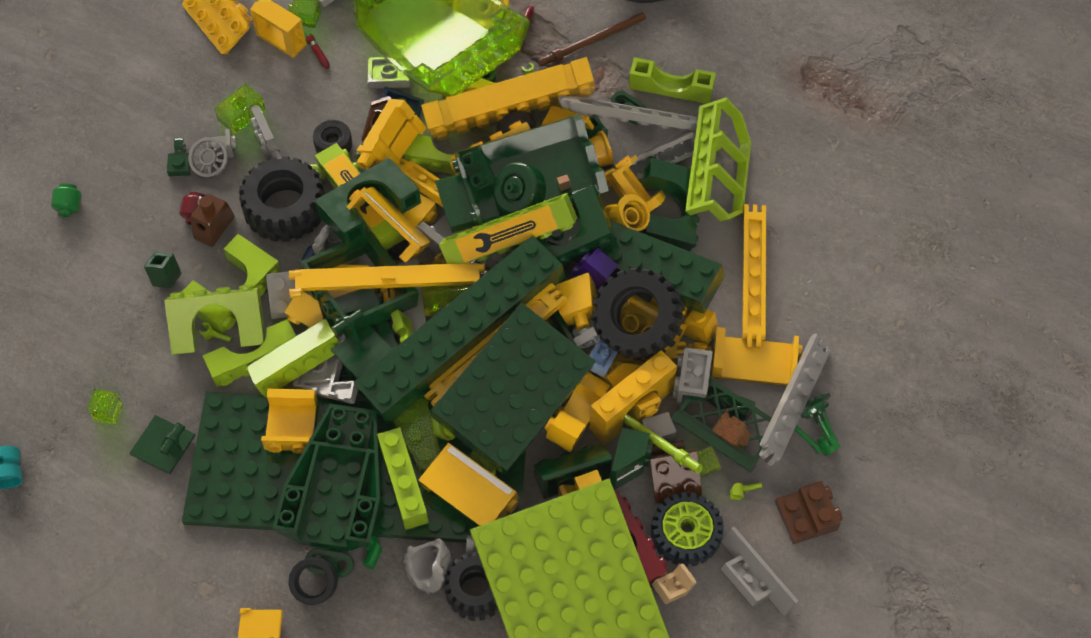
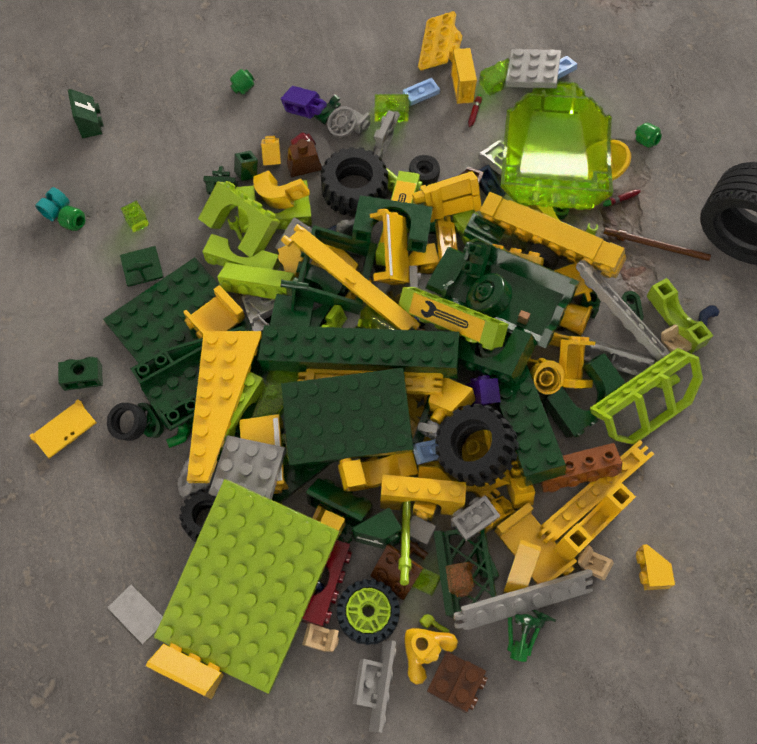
camera: 45 degrees right, 5 degrees up
none -> green head [58,206,86,231]
none -> dark green brick [58,357,103,391]
none -> yellow wing [187,331,262,483]
none -> dark green hips [203,166,238,194]
none -> light grey plate [209,435,286,500]
none -> yellow arch [253,170,310,209]
none -> yellow slope [261,136,281,165]
none -> dark purple brick [280,85,327,119]
none -> light blue plate [403,78,440,106]
none -> yellow head [404,628,458,685]
none -> dark green plate [462,213,505,245]
none -> yellow slope [503,540,541,594]
none -> dark orange brick [540,443,622,493]
none -> yellow arch [553,482,636,564]
none -> tan bracket [578,545,614,581]
none -> yellow slope [636,544,675,590]
none -> tan bracket [661,325,692,352]
none -> dark blue arm [698,305,720,327]

